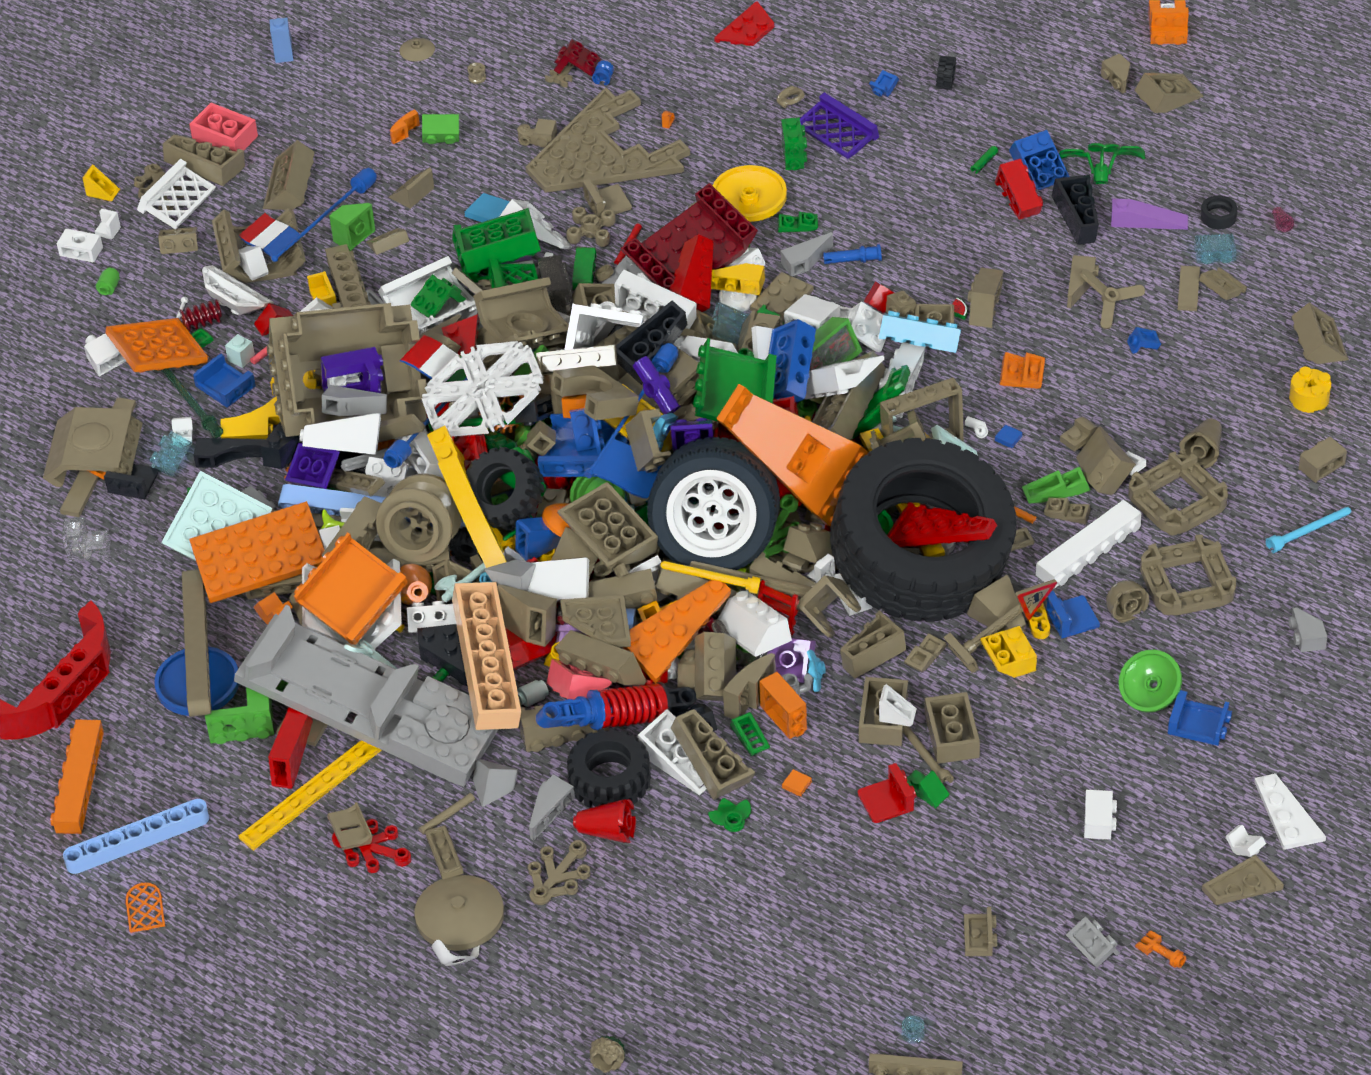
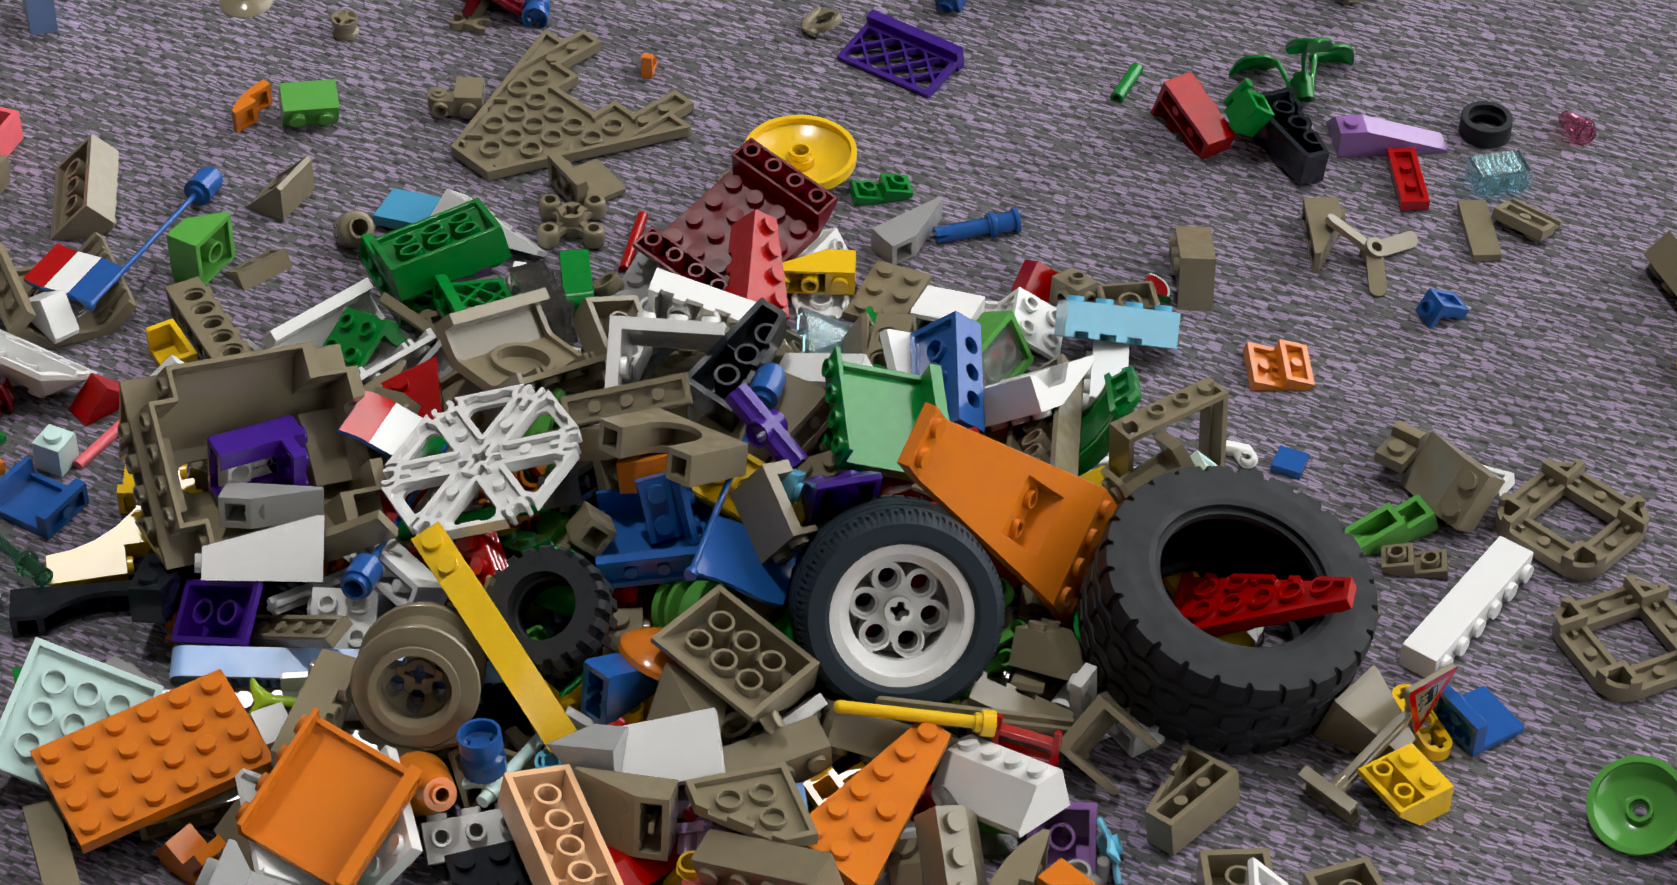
camera: 15 degrees left, 5 degrees down
green brick [781,117,807,171] -> none
dark tan slope [904,633,947,673] -> none
blue slope [1009,130,1070,191] -> none
dark tan cylinder [1106,580,1149,623] -> none
dark tan cone [1179,418,1222,469] -> none
none -> dark tan head [333,210,375,249]
none -> blue wheel [456,718,507,784]
none -> green brick [1223,78,1275,138]
none -> red plate [1386,148,1430,211]

